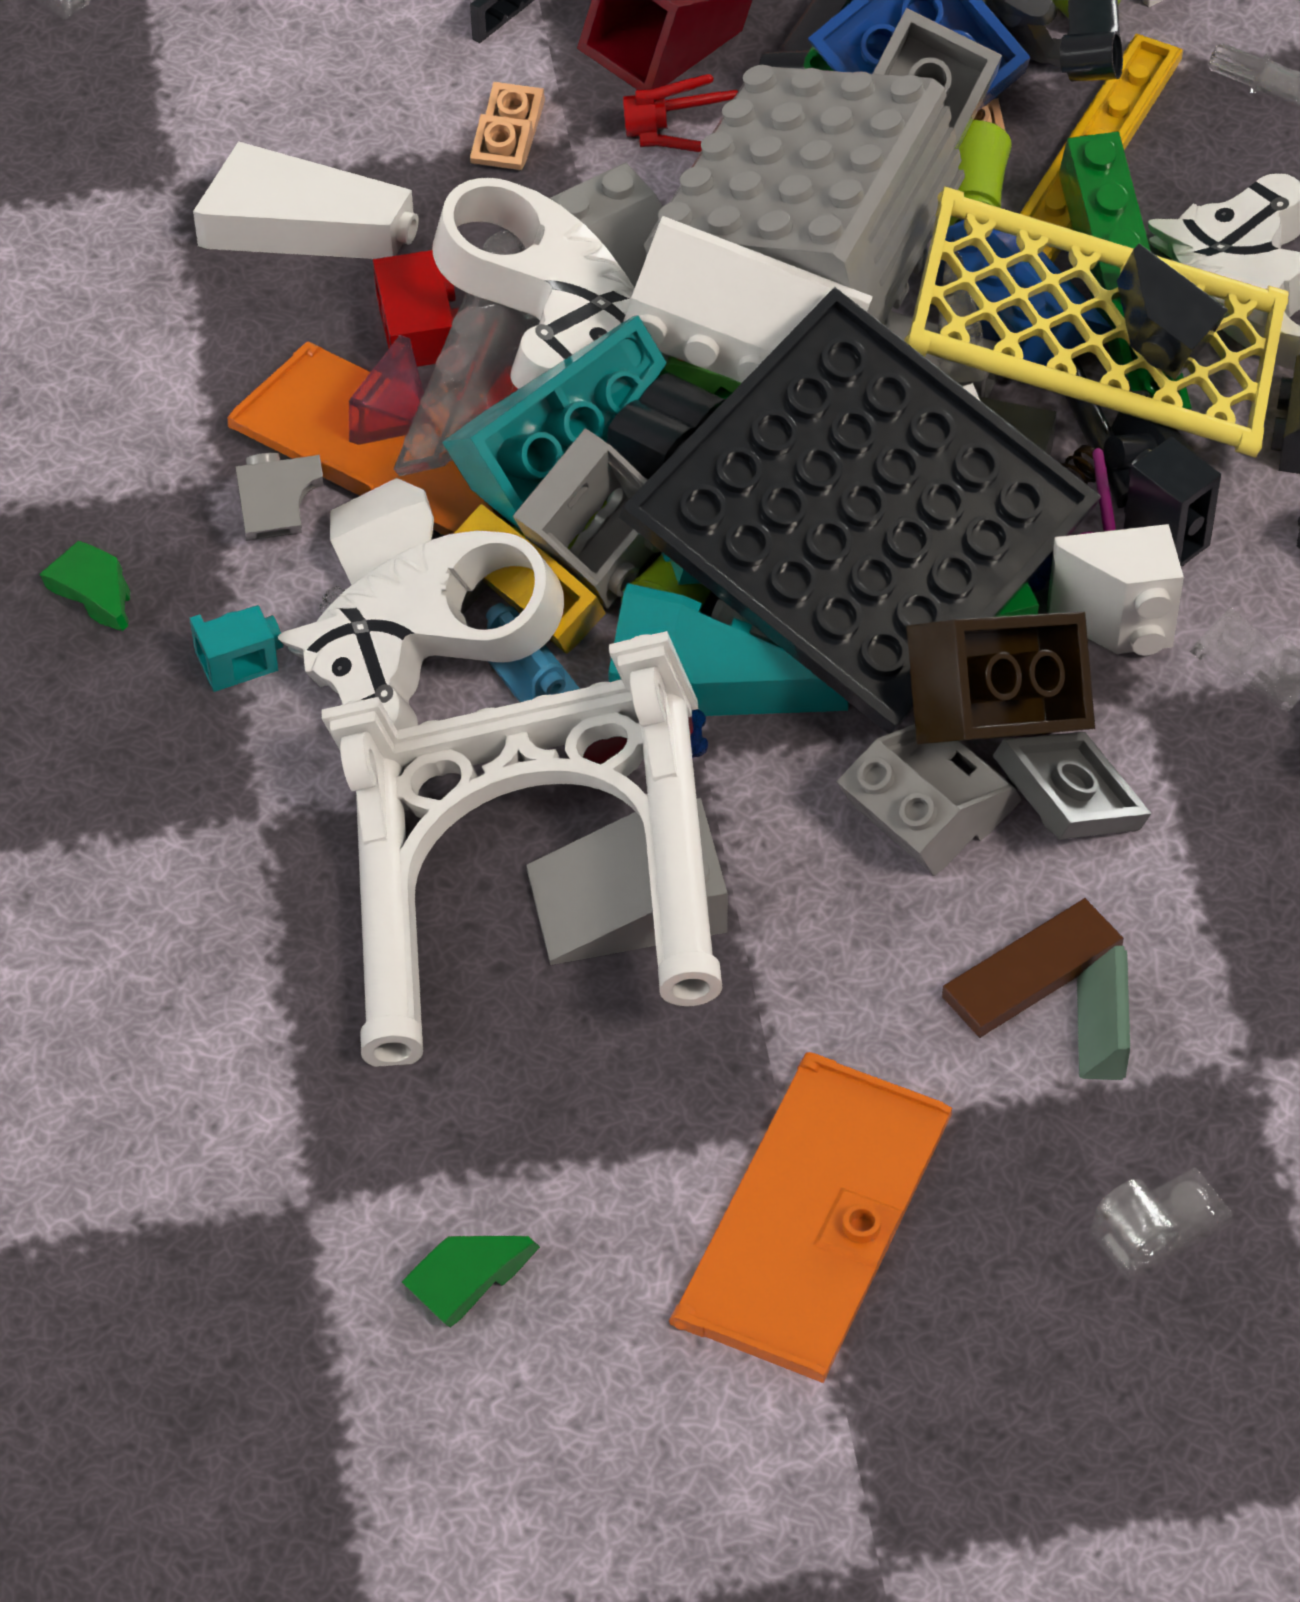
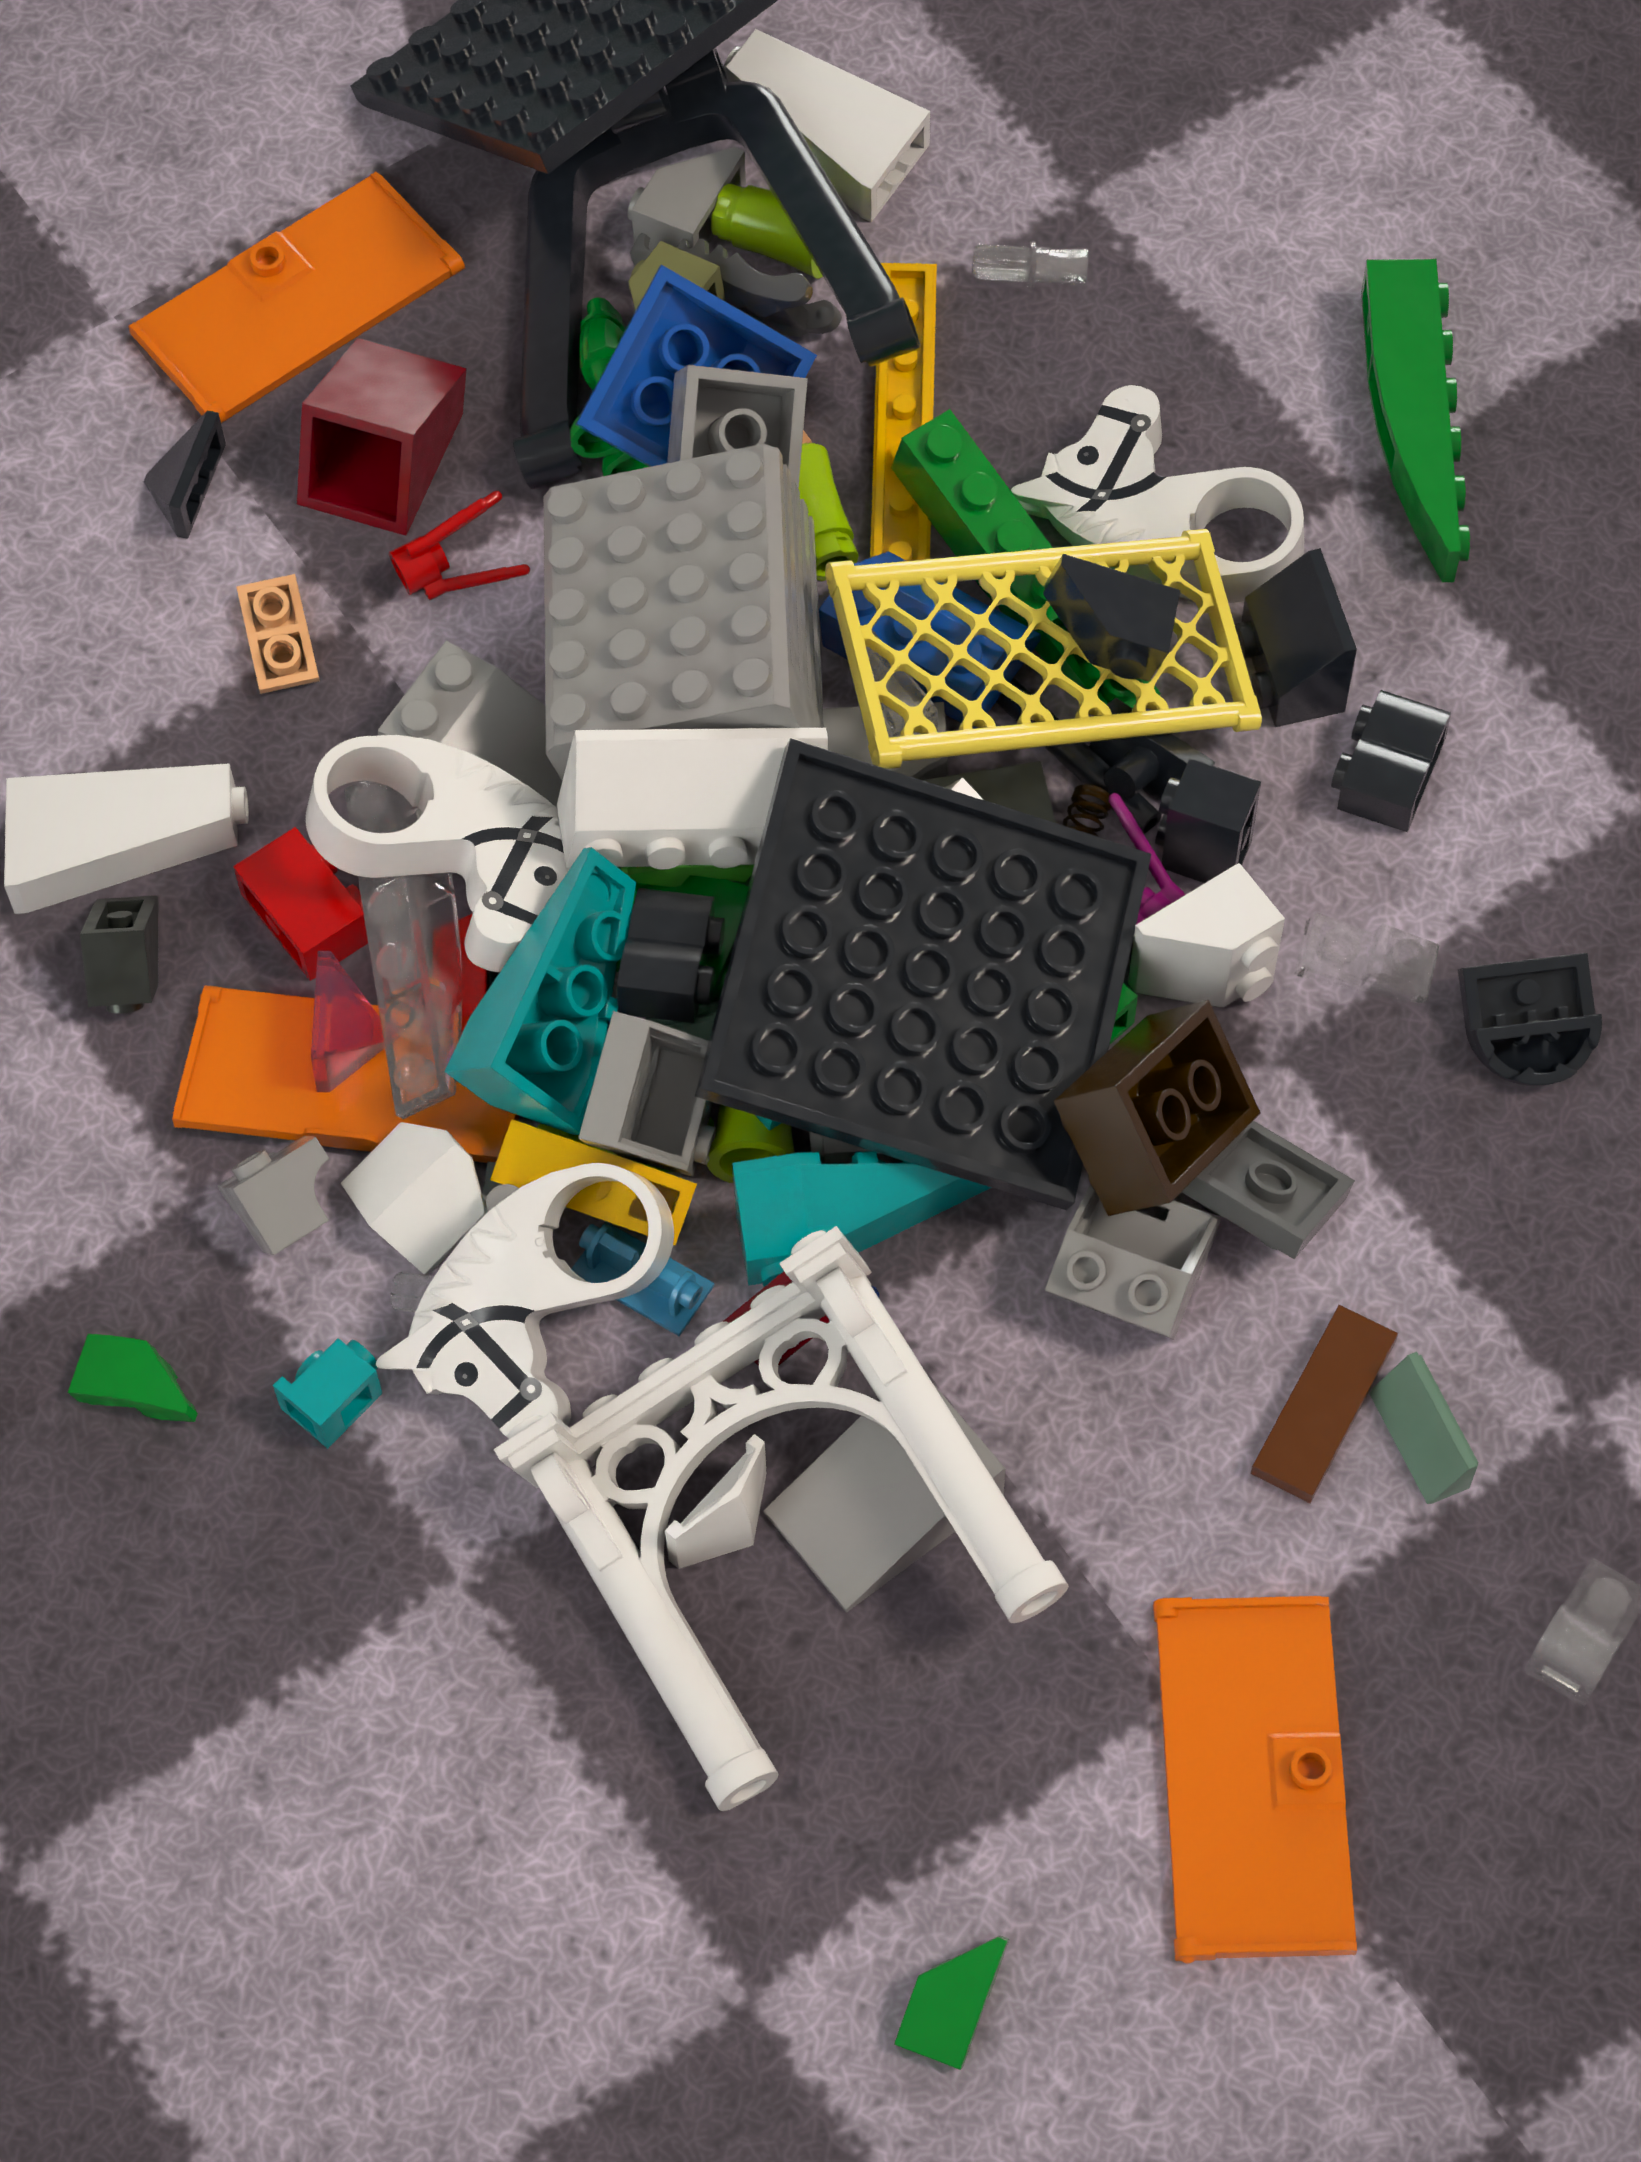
camera: 25 degrees left, 10 degrees up
none -> pearl dark grey slope [80,895,159,1013]
none -> white slope [665,1434,767,1569]

